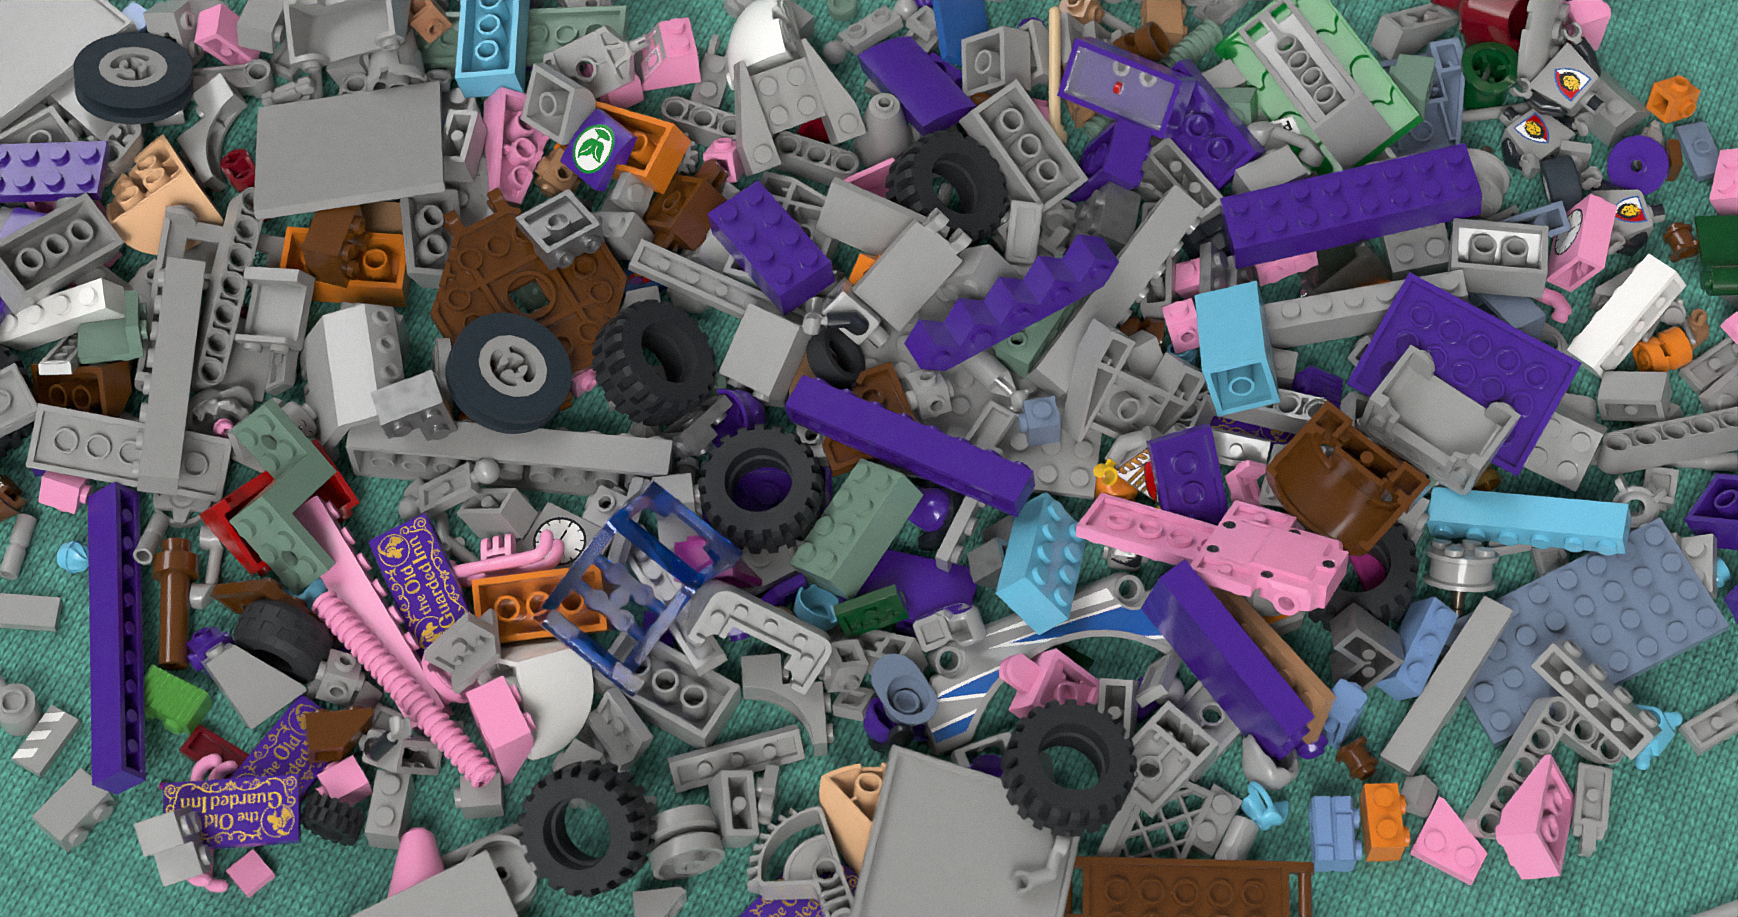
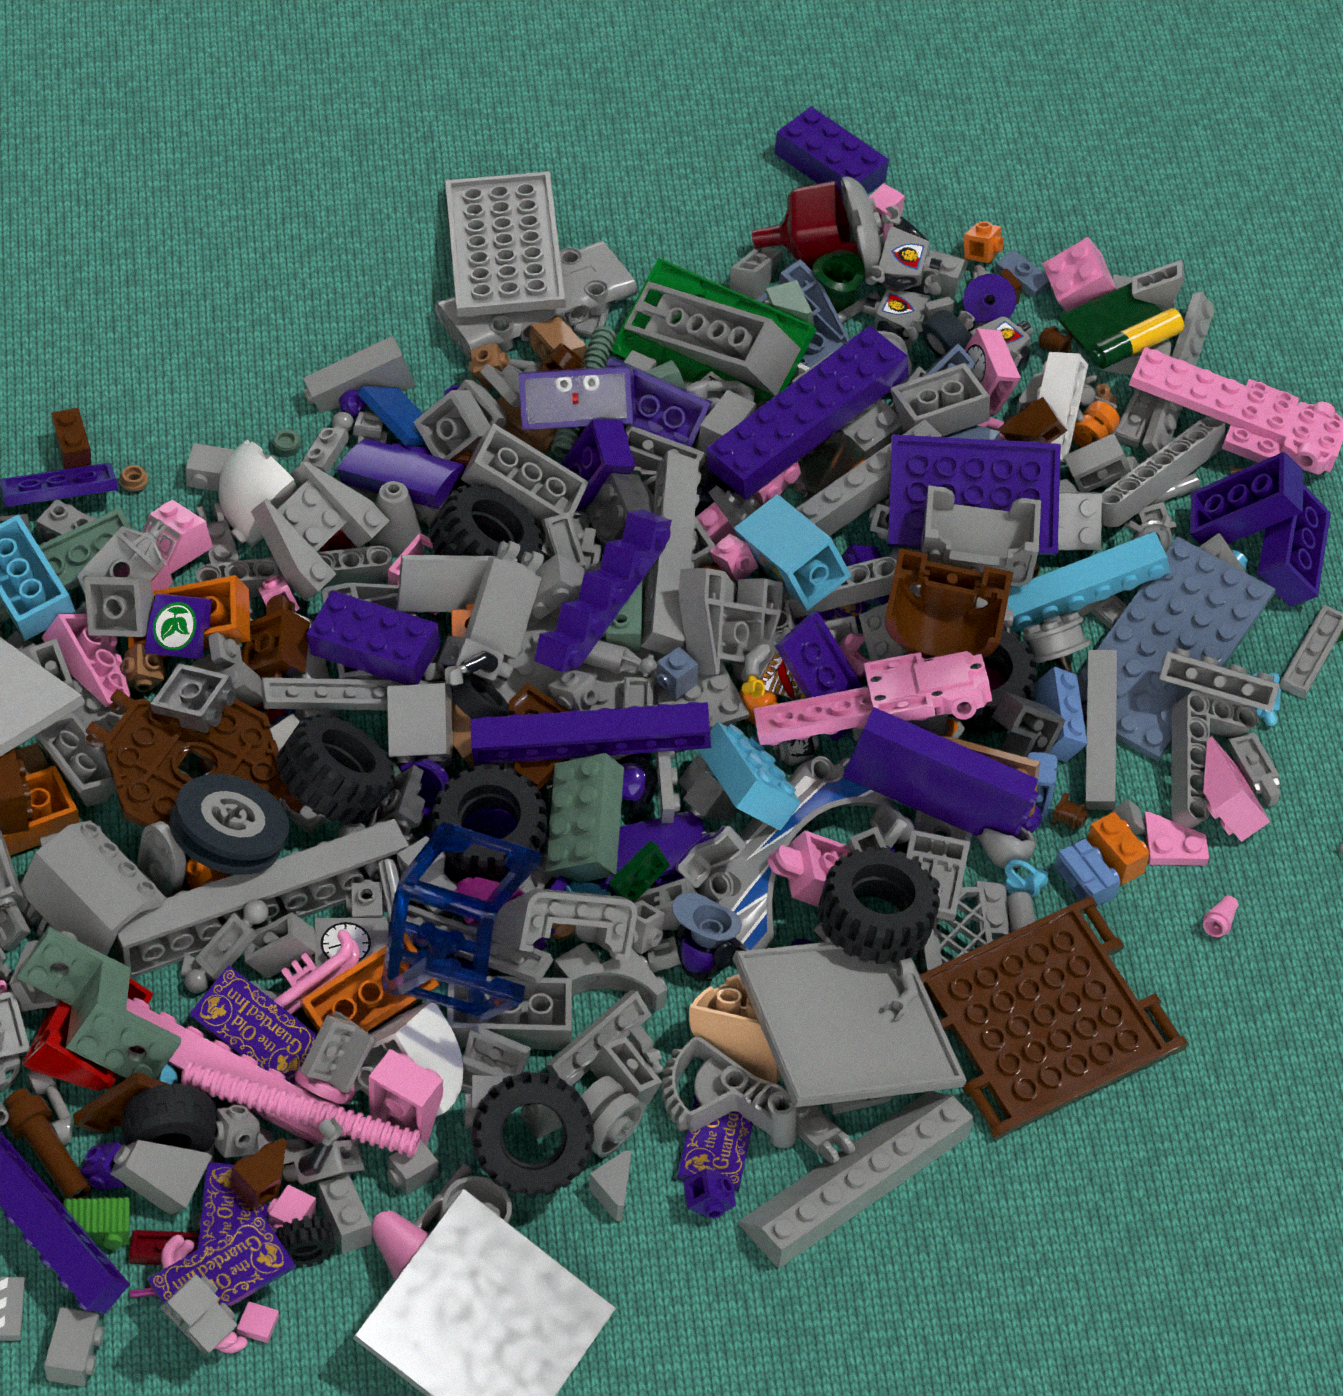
camera: 35 degrees left, 10 degrees down
flat silver brick [370,370,457,441] -> none
light grey piece [950,731,1011,768] -> none
tan piece [1049,7,1067,146] -> none
none -> reddish brown slope [998,397,1067,443]

